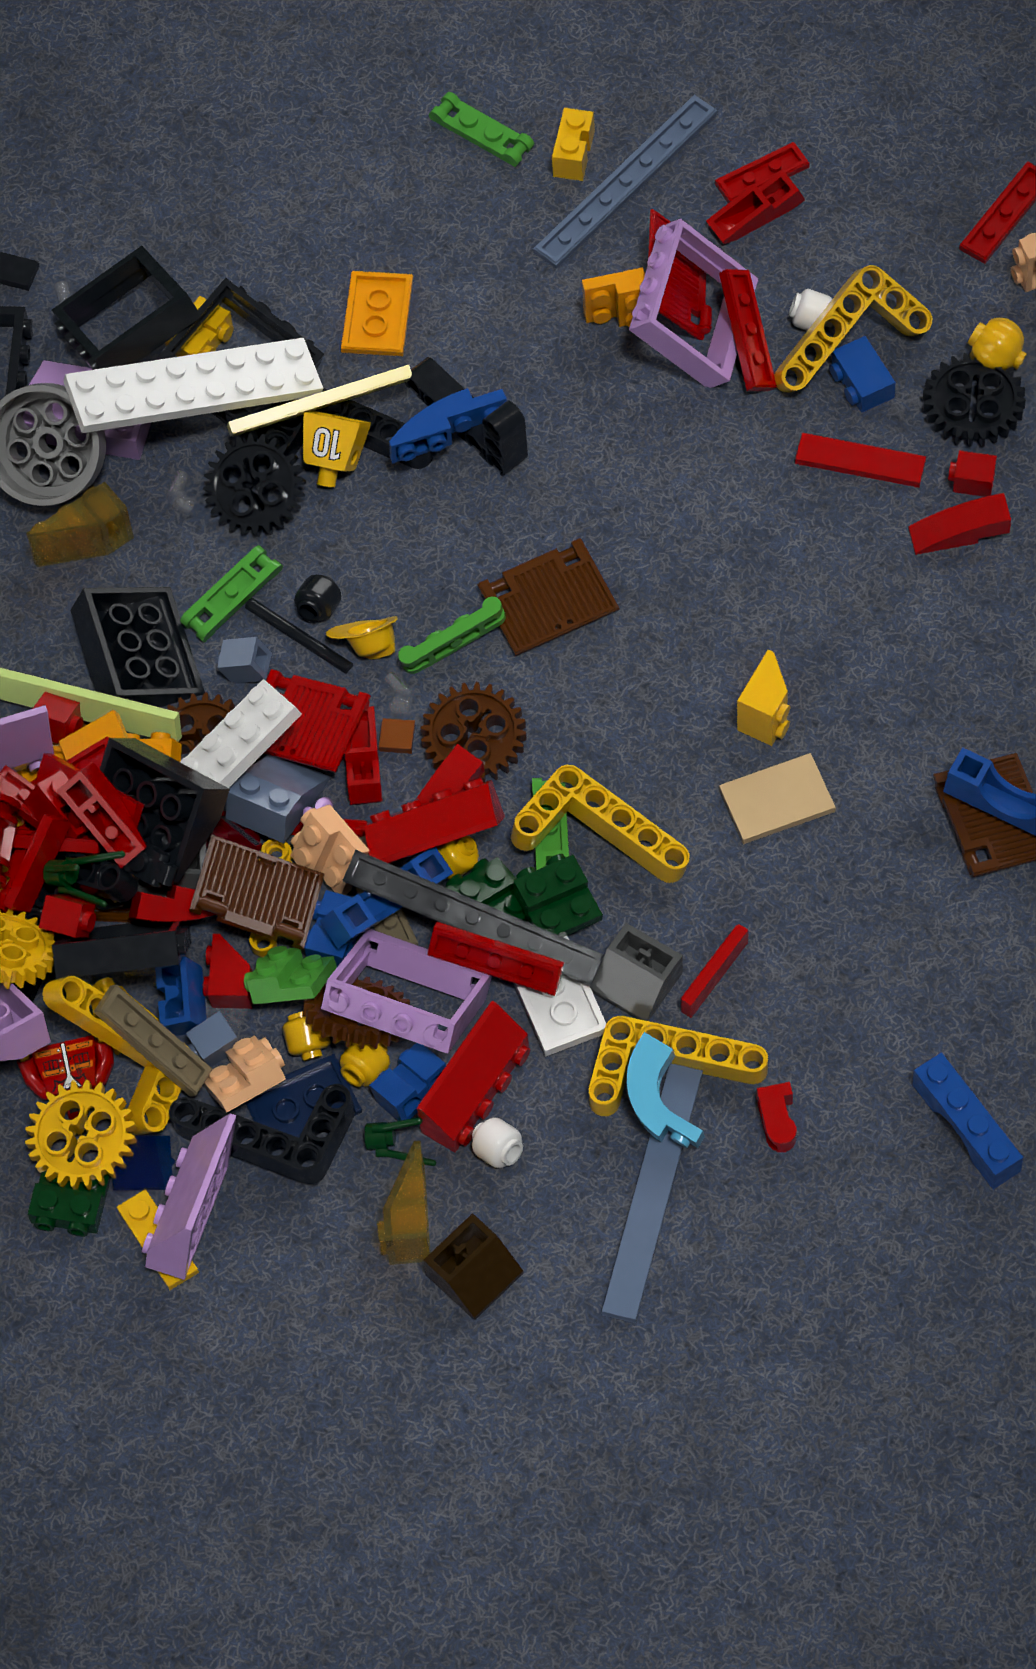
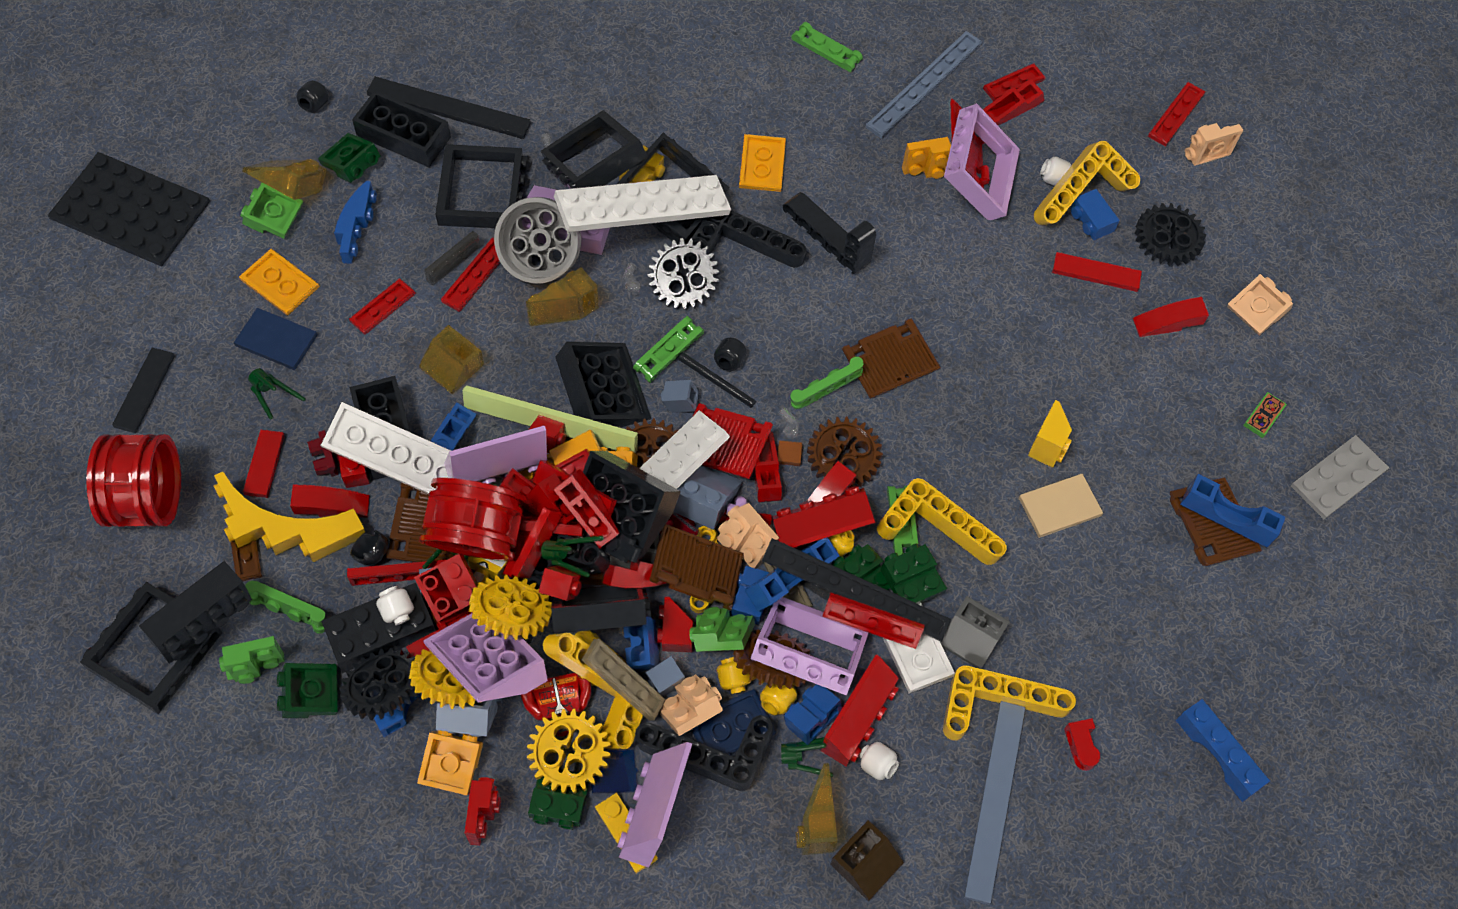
camera: 10 degrees left, 0 degrees up
light yellow tile [227,365,412,437] -> none
yellow torso [303,411,371,487] -> none
yellow piece [326,616,398,659] -> none
blue slope [389,388,507,463] -> none
yellow brick [552,108,595,181] -> none
medium azure arch [627,1032,705,1148] -> none
red tile [681,924,748,1018] -> none
red tile [719,269,777,391] -> none
red brick [948,450,997,497] -> none
yellow plant [967,318,1027,370] -> none

